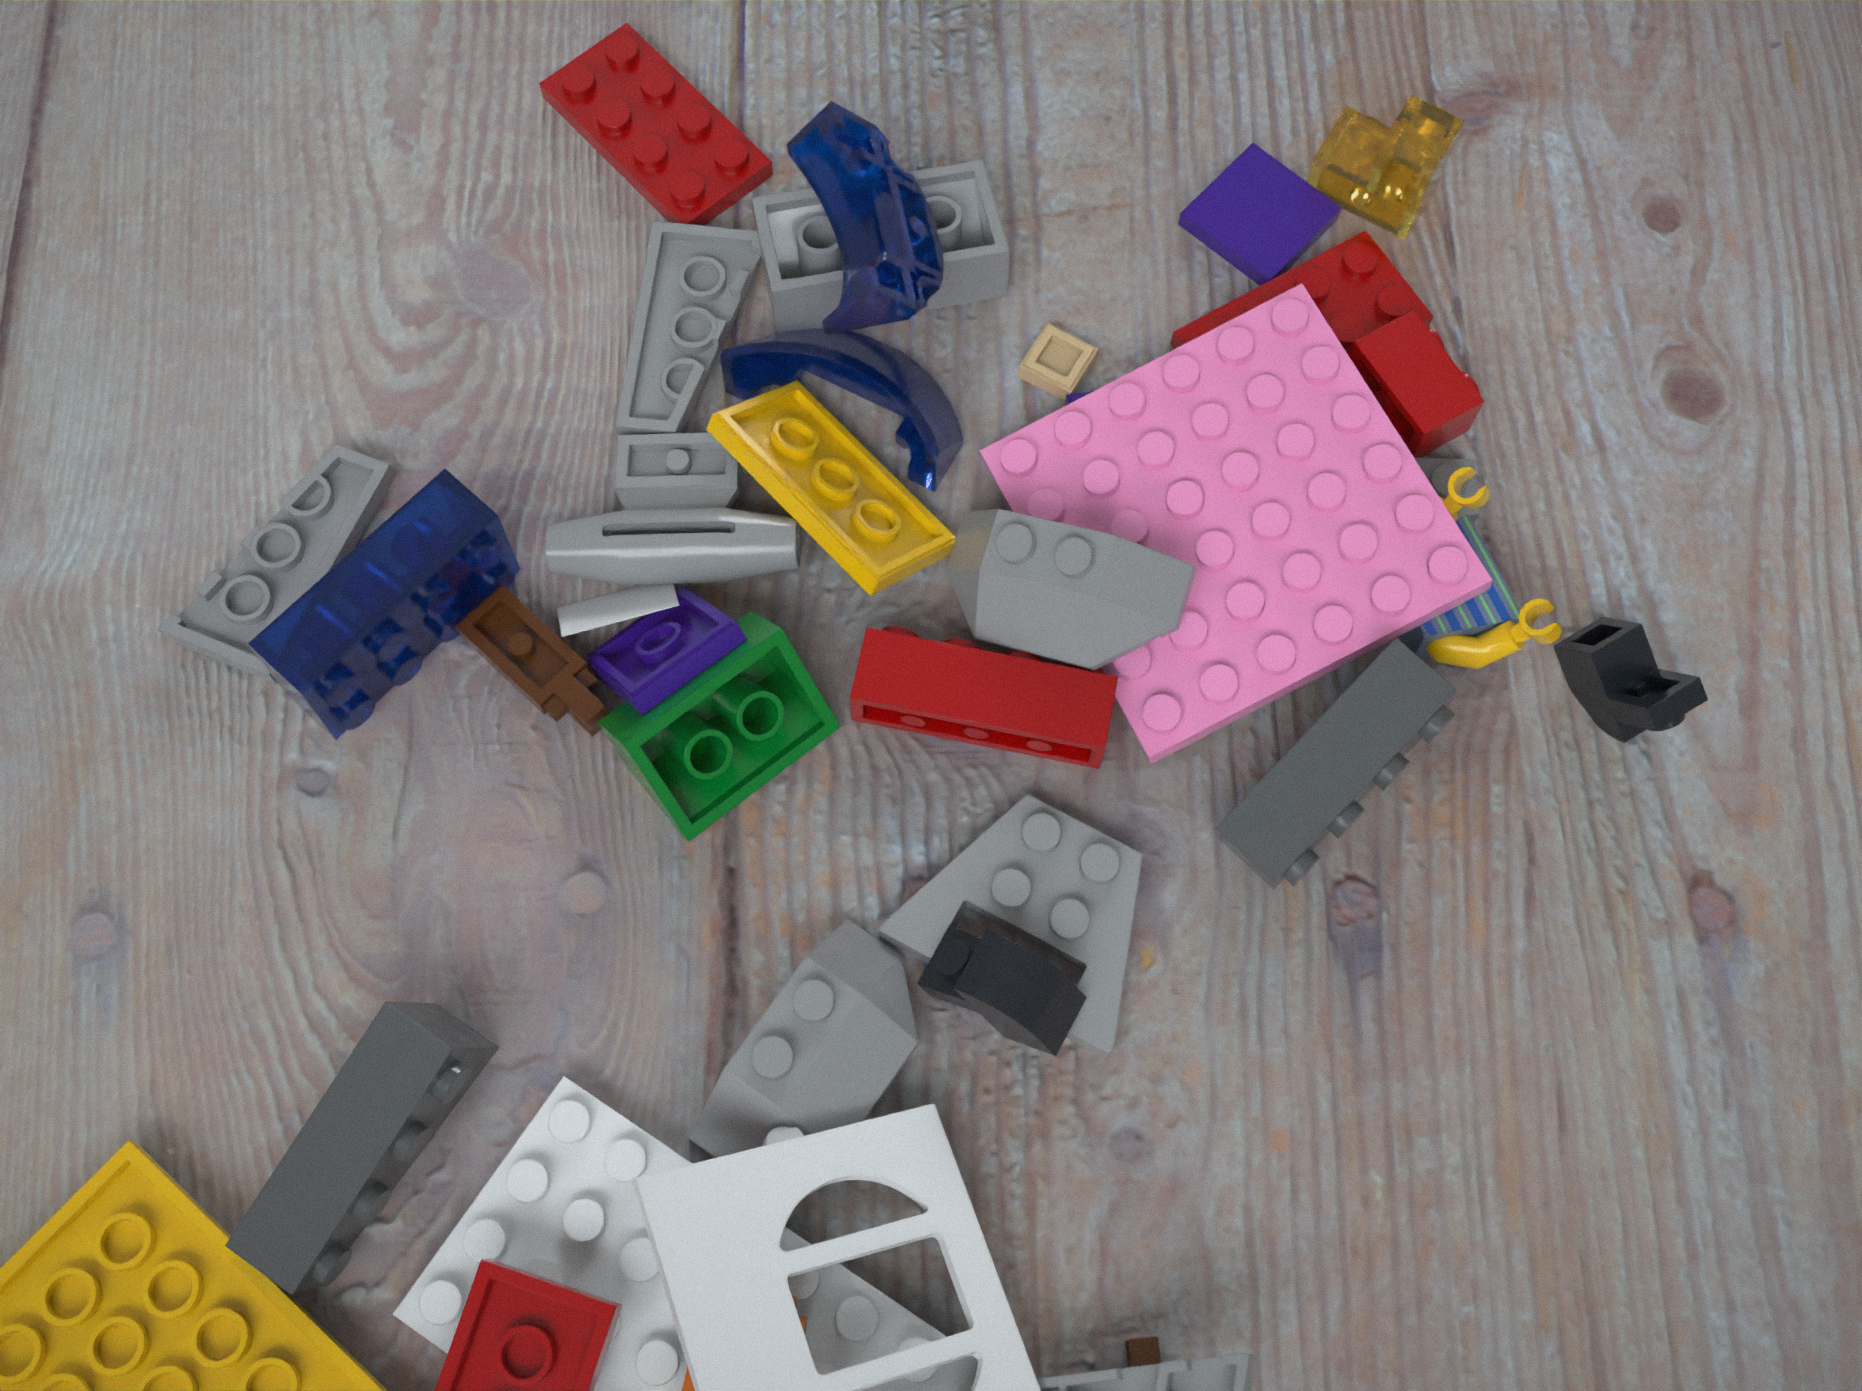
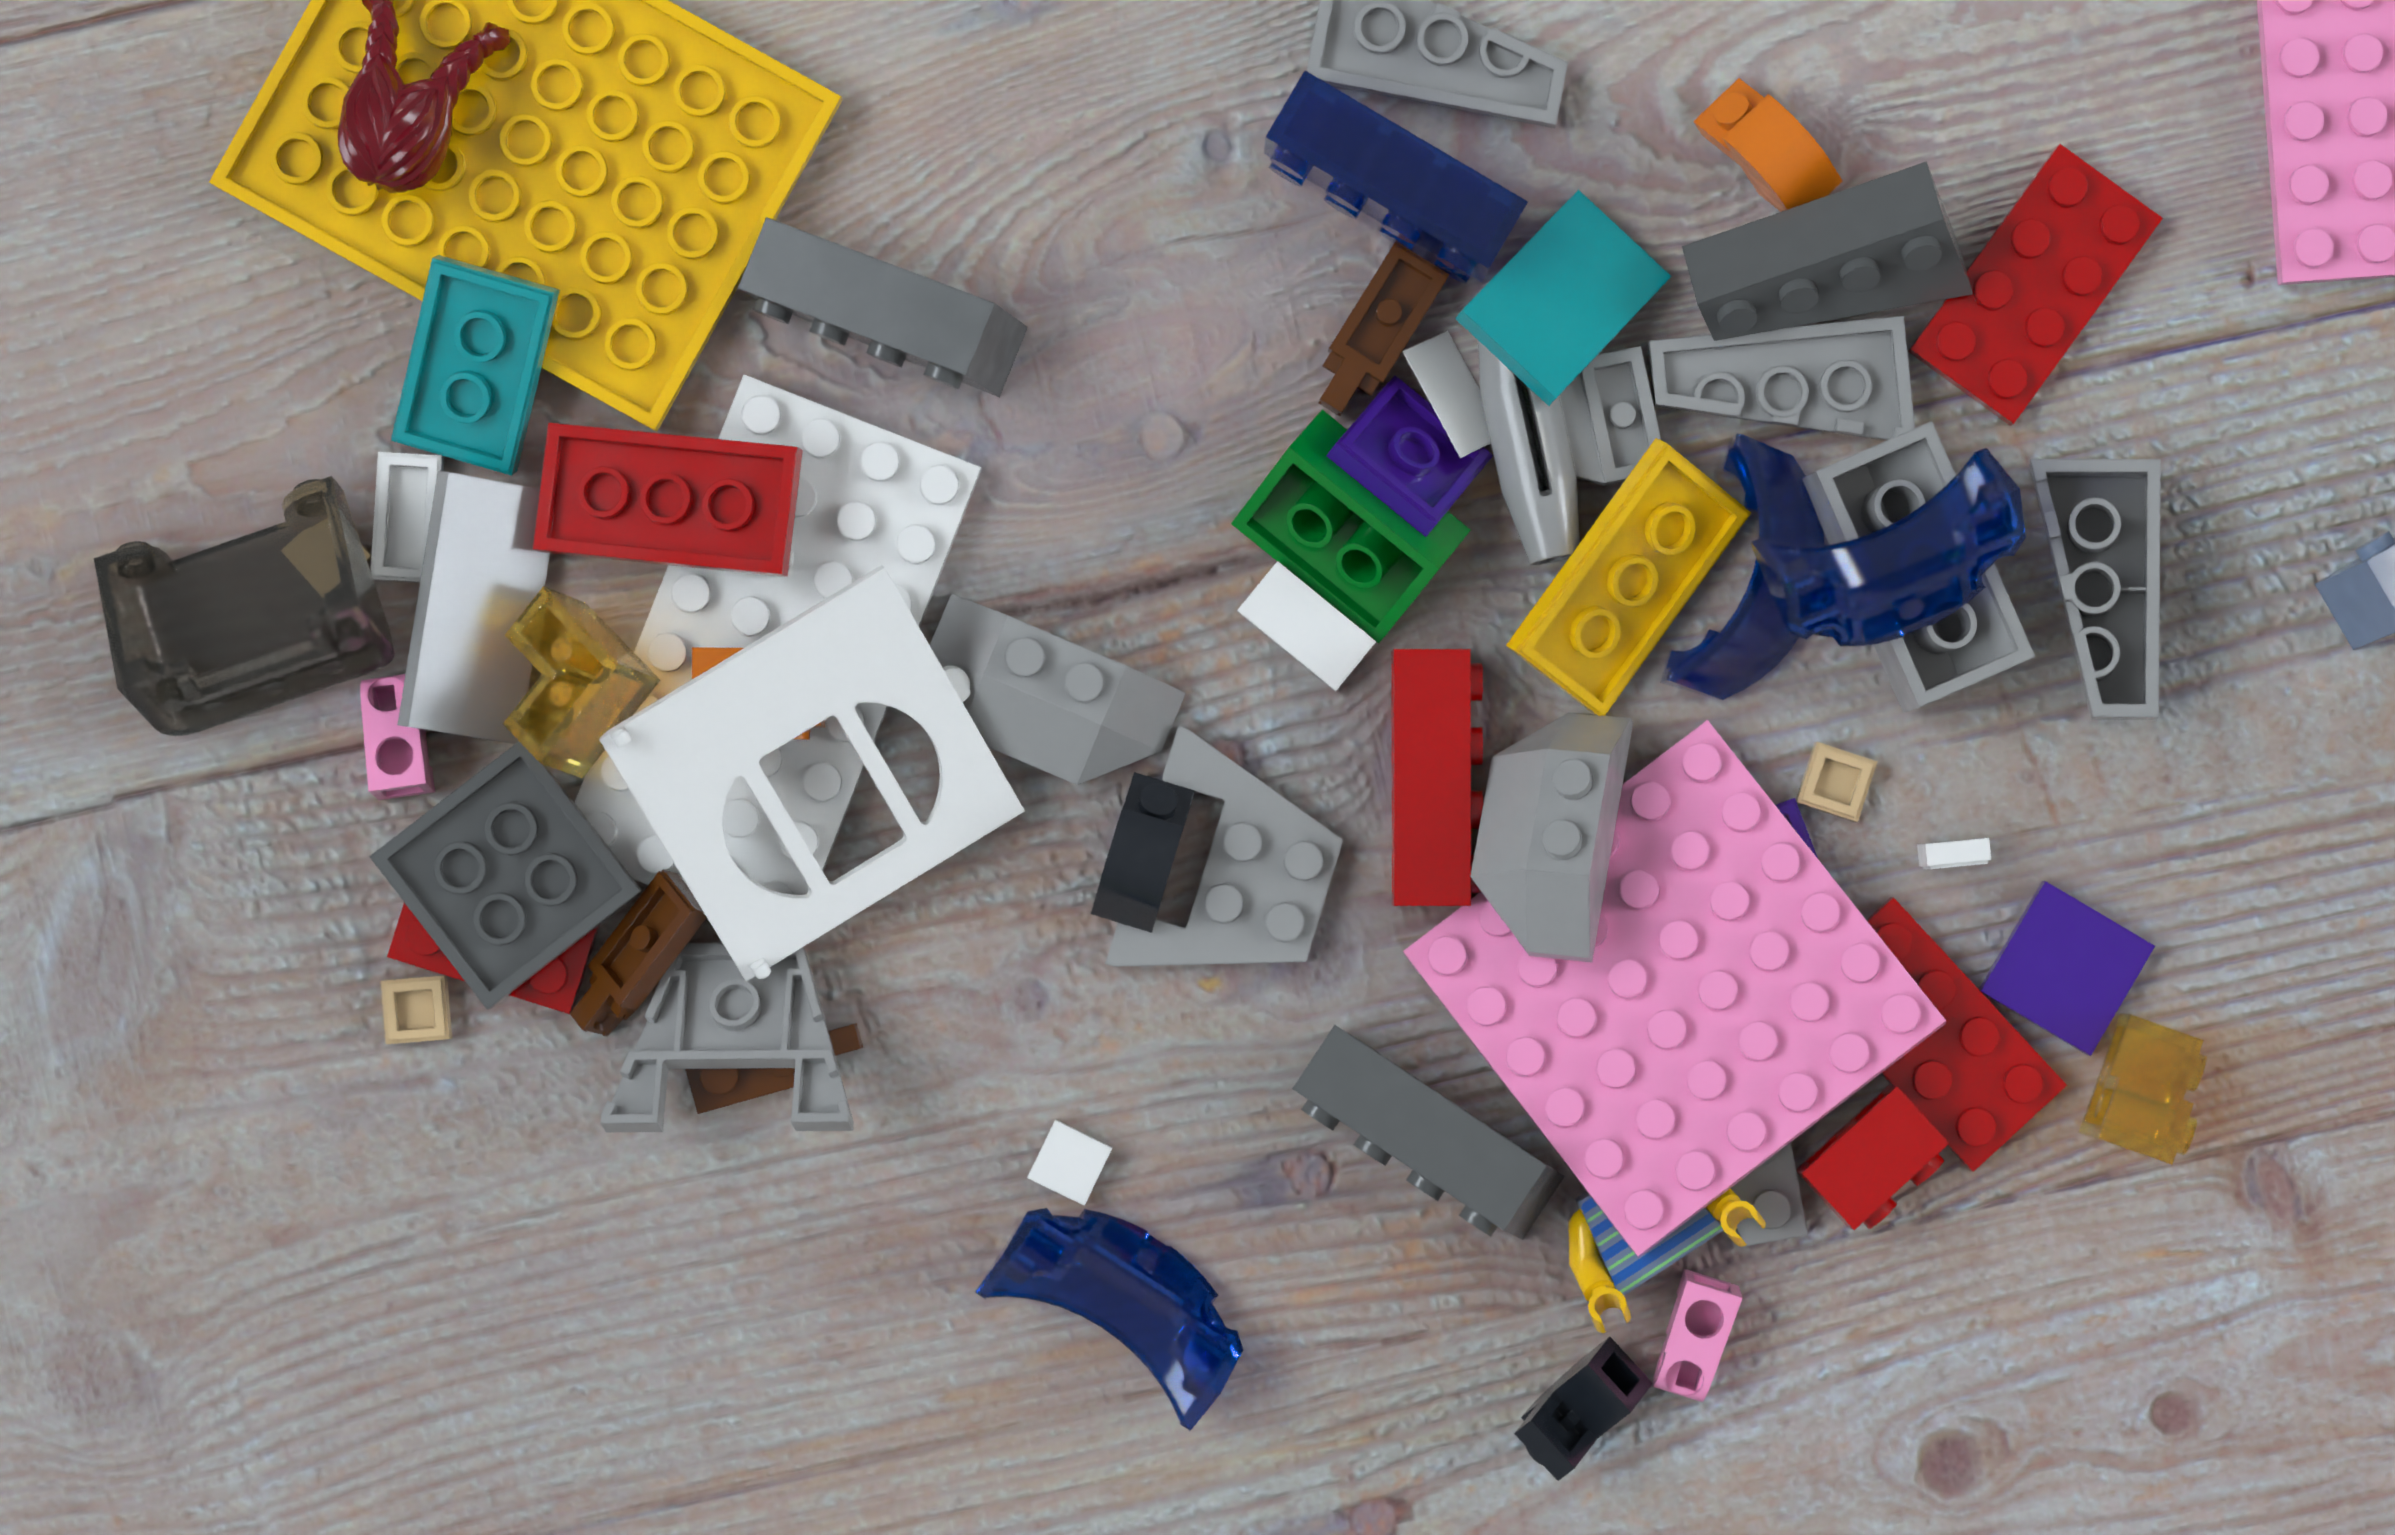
camera: 80 degrees right, 20 degrees up
none -> clear blue windscreen [975,1208,1244,1431]
none -> white tile [1027,1119,1113,1206]
none -> white tile [1237,561,1376,692]
none -> teal tile [1455,190,1671,406]
none -> bright pink leg [1652,1269,1743,1402]
none -> dark grey wedge [1682,161,1973,341]
none -> orange brick [1693,78,1843,212]
none -> white tile [1917,838,1991,869]
none -> light grey wedge [2029,459,2161,720]

